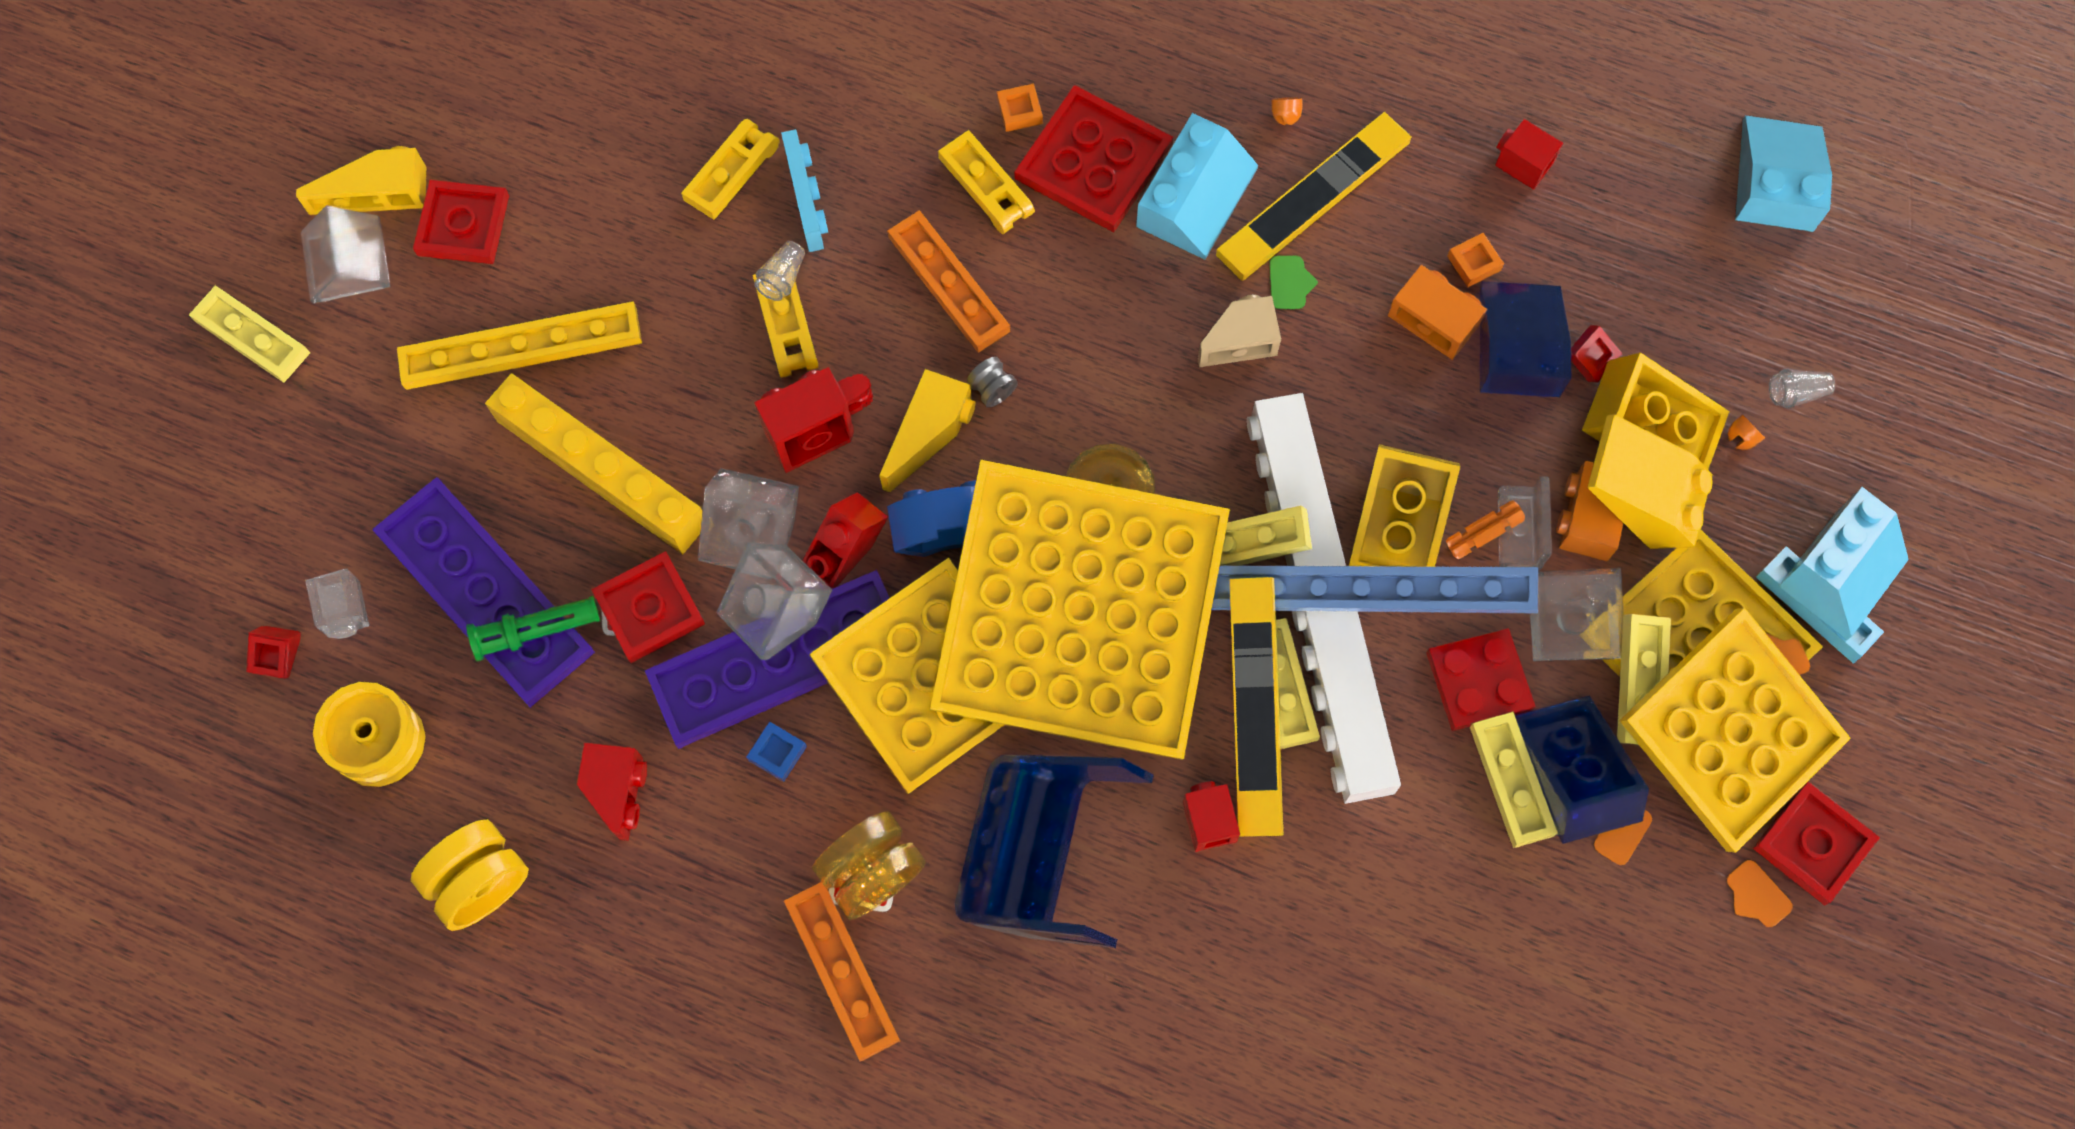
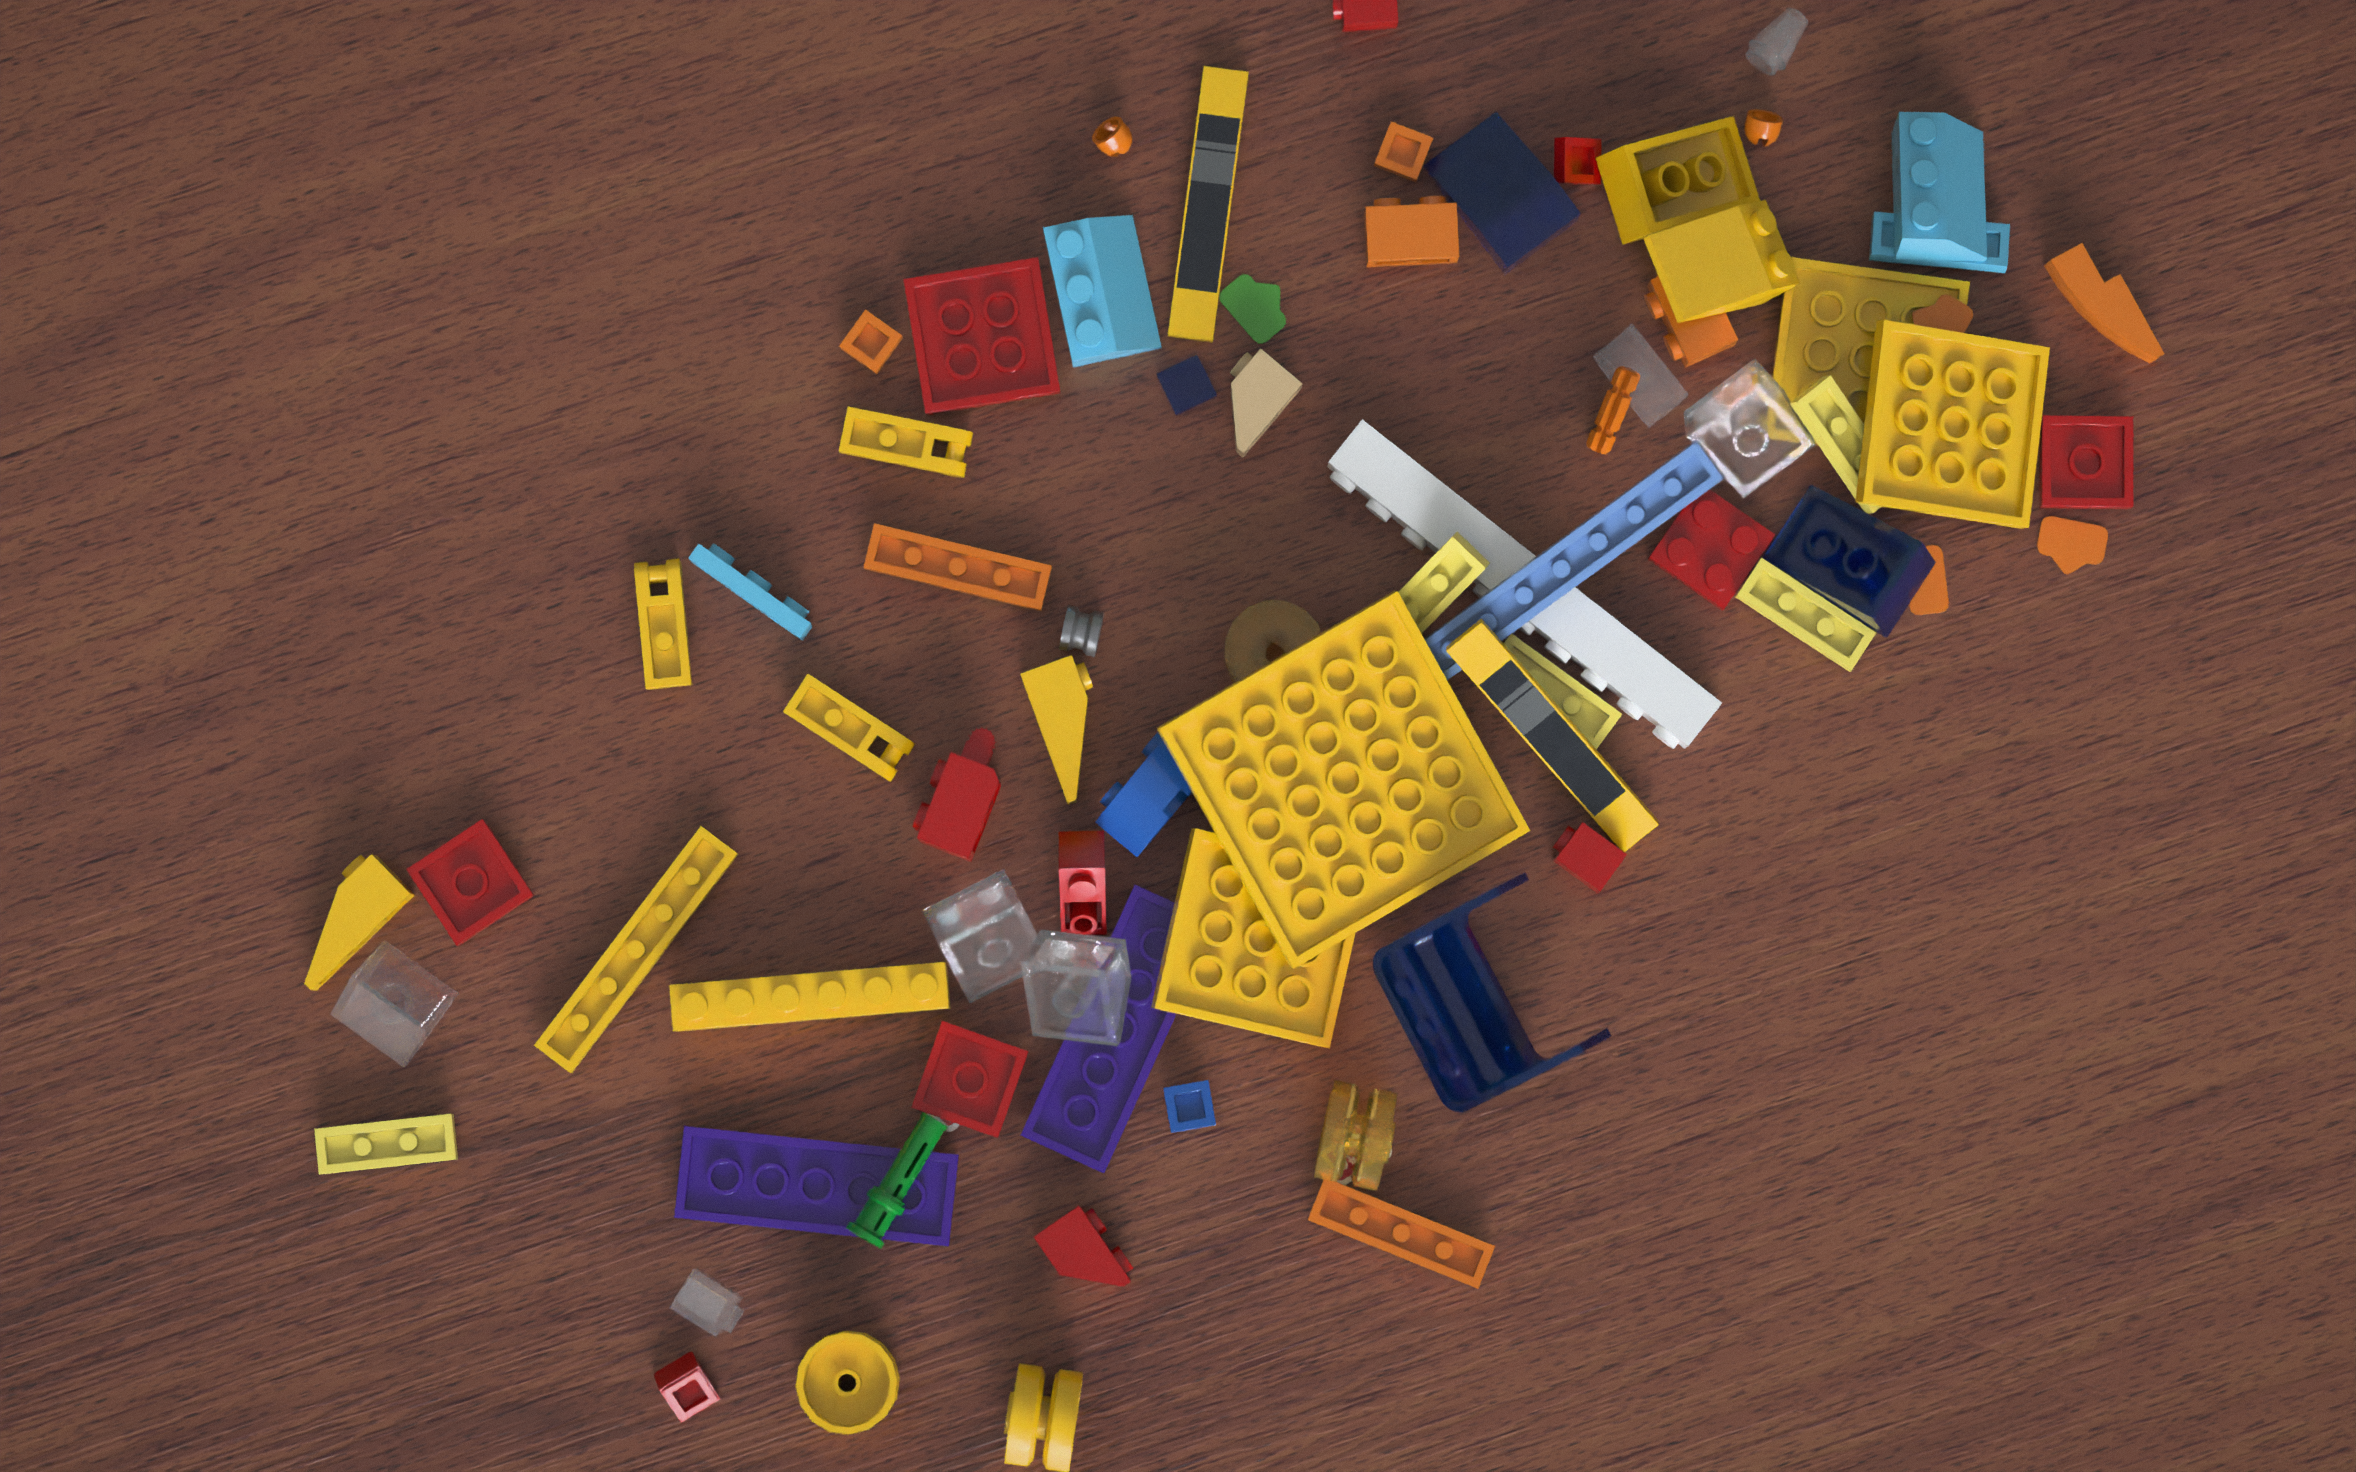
camera: 45 degrees left, 15 degrees up
clear cone [754,241,805,301] -> none
yellow slope [1349,444,1461,567] -> none
none -> clear blue tile [1156,355,1217,416]
none -> orange slope [2044,243,2165,363]

